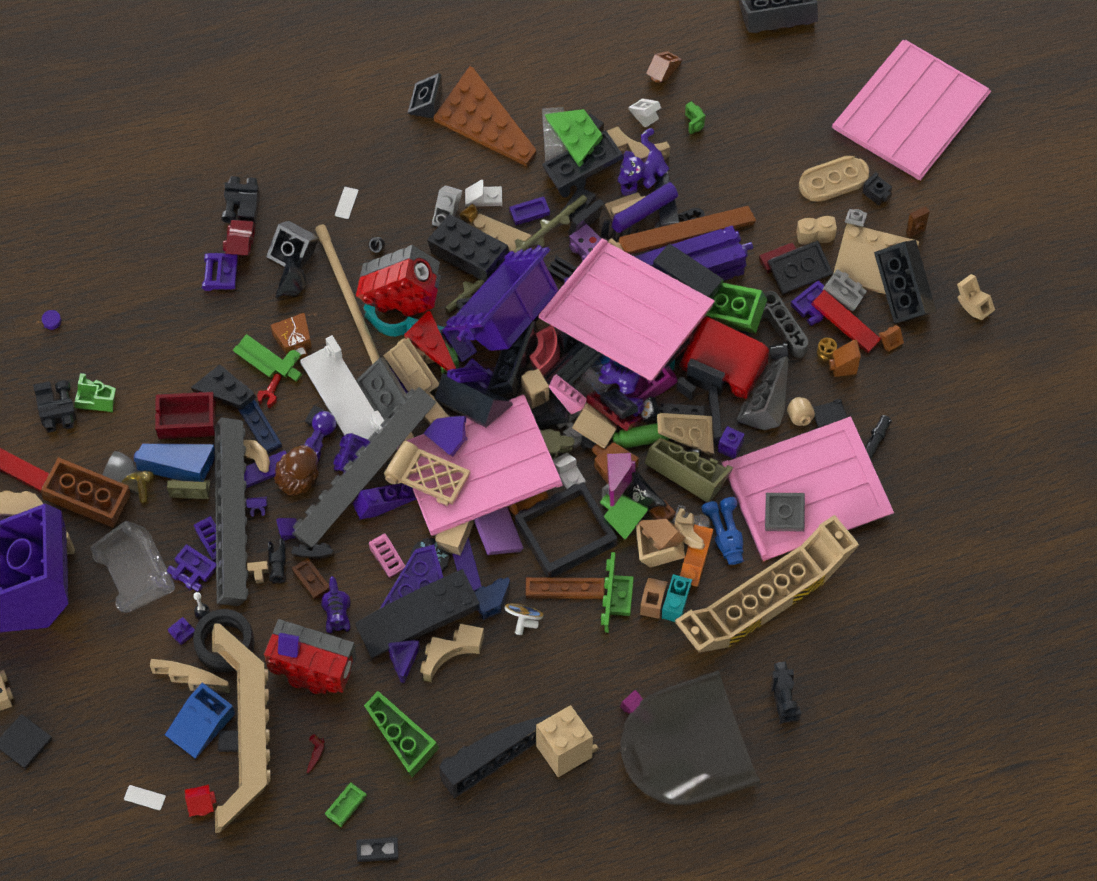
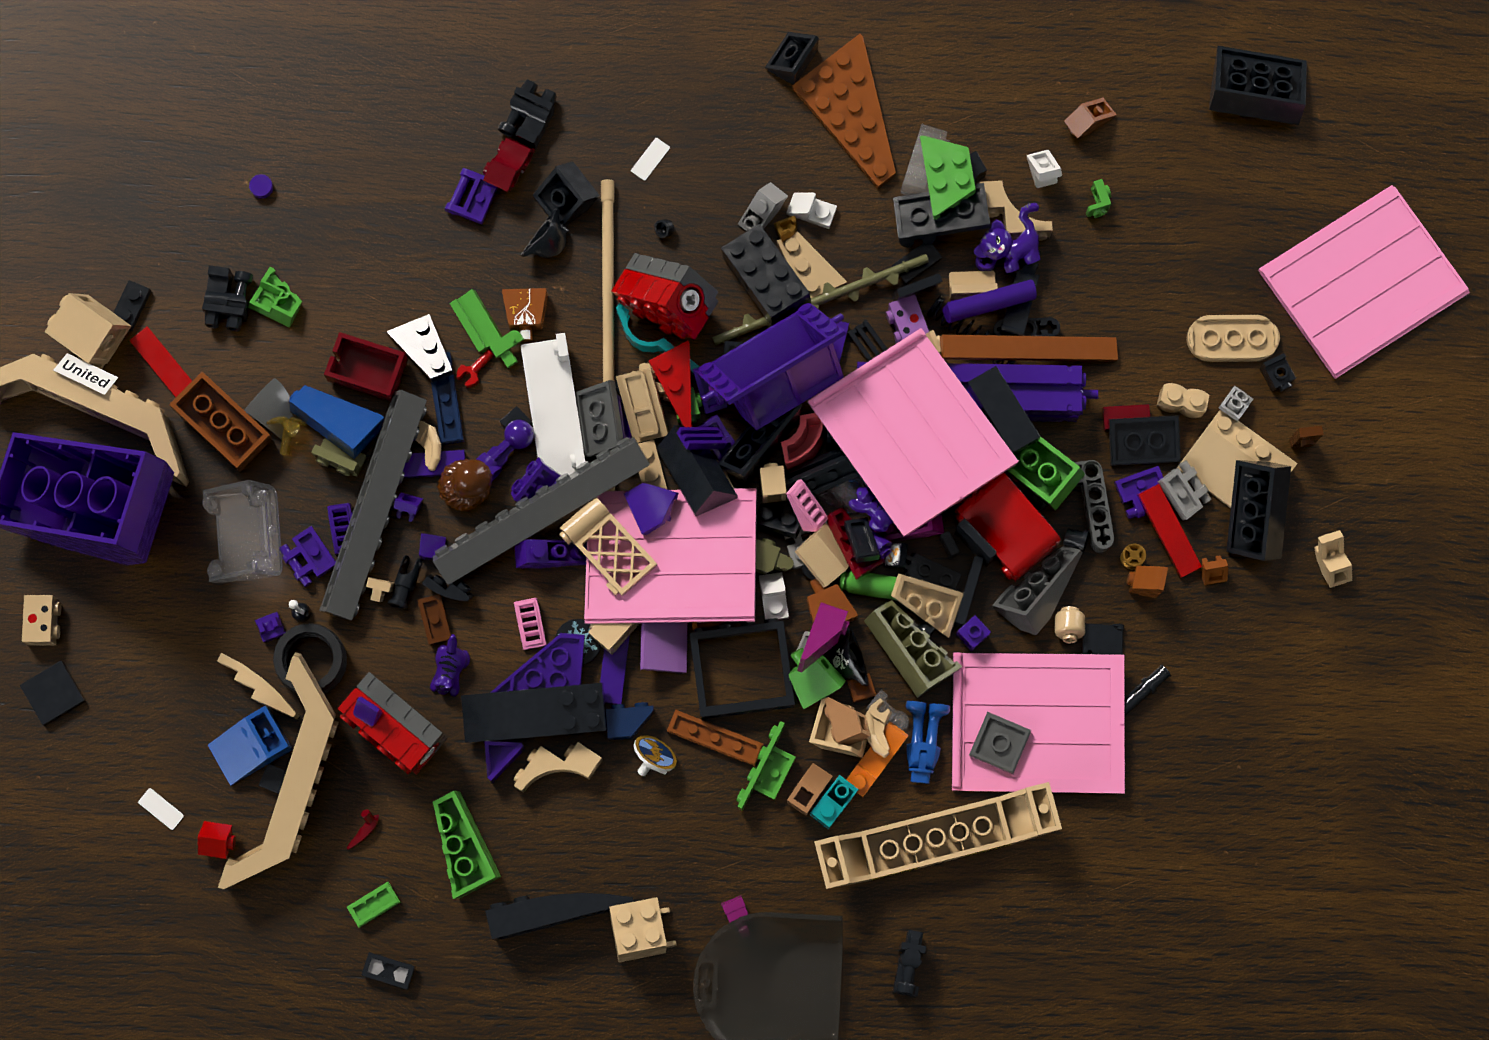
camera: 20 degrees right, 15 degrees up
dark purple tile [509,197,550,226] -> none

